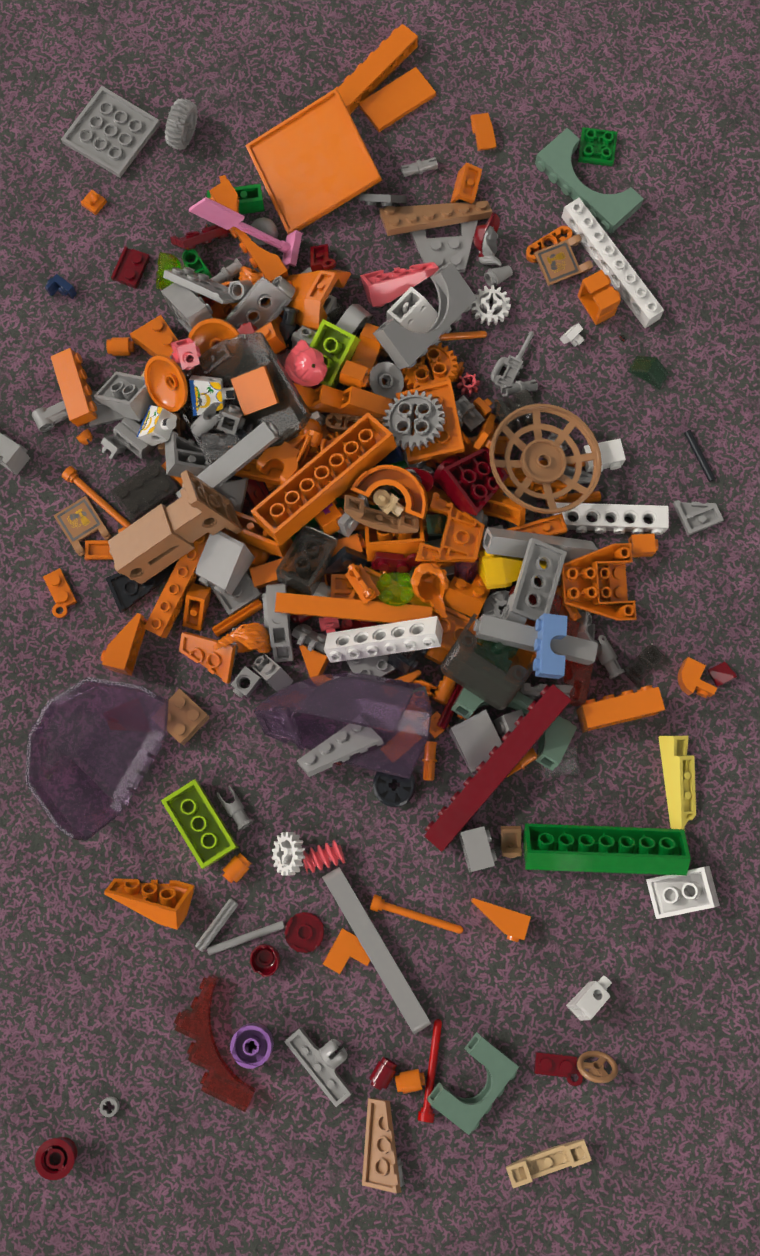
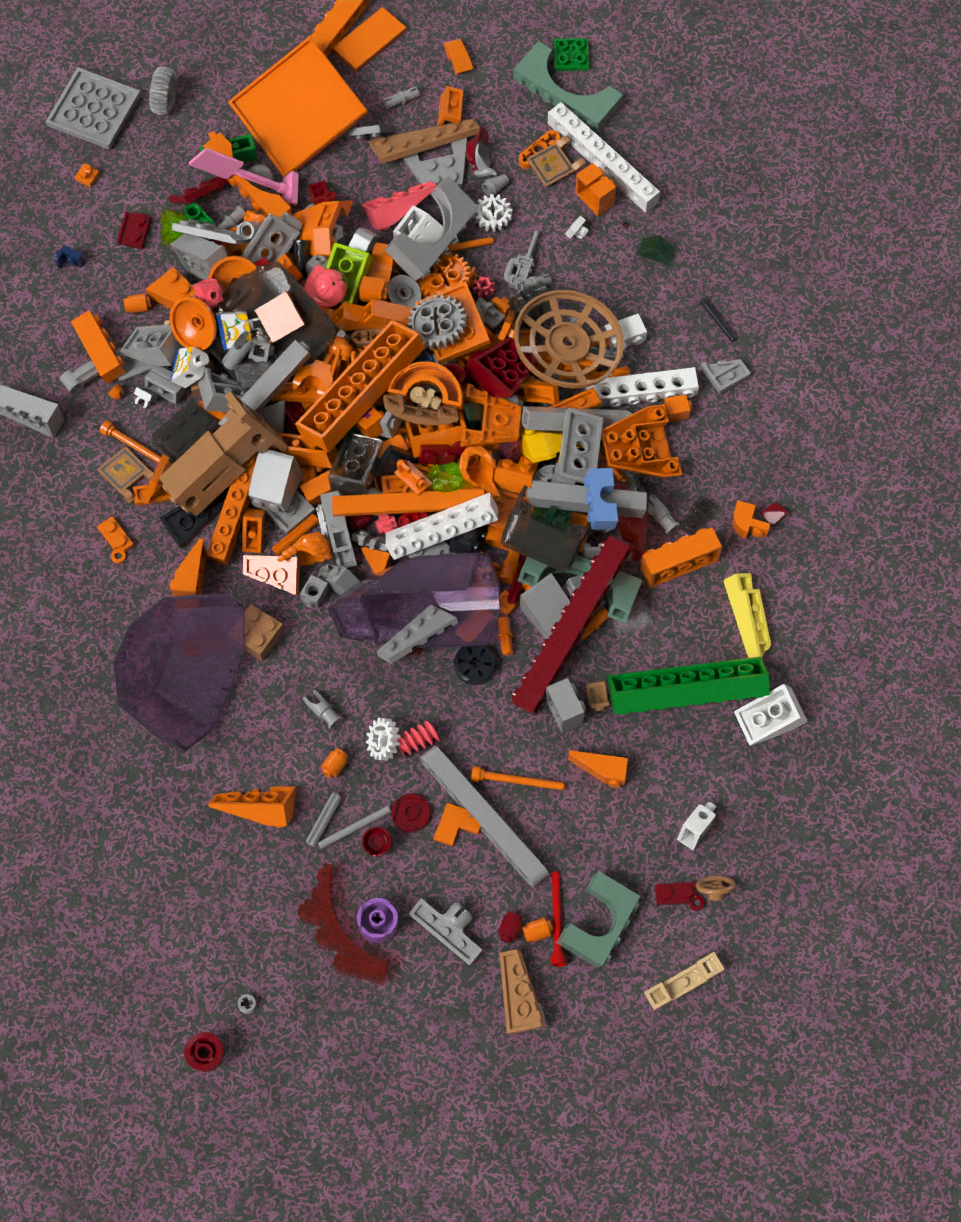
camera: 10 degrees left, 10 degrees down
lime brick [161,779,239,869] -> none
none -> orange wing [141,454,169,504]

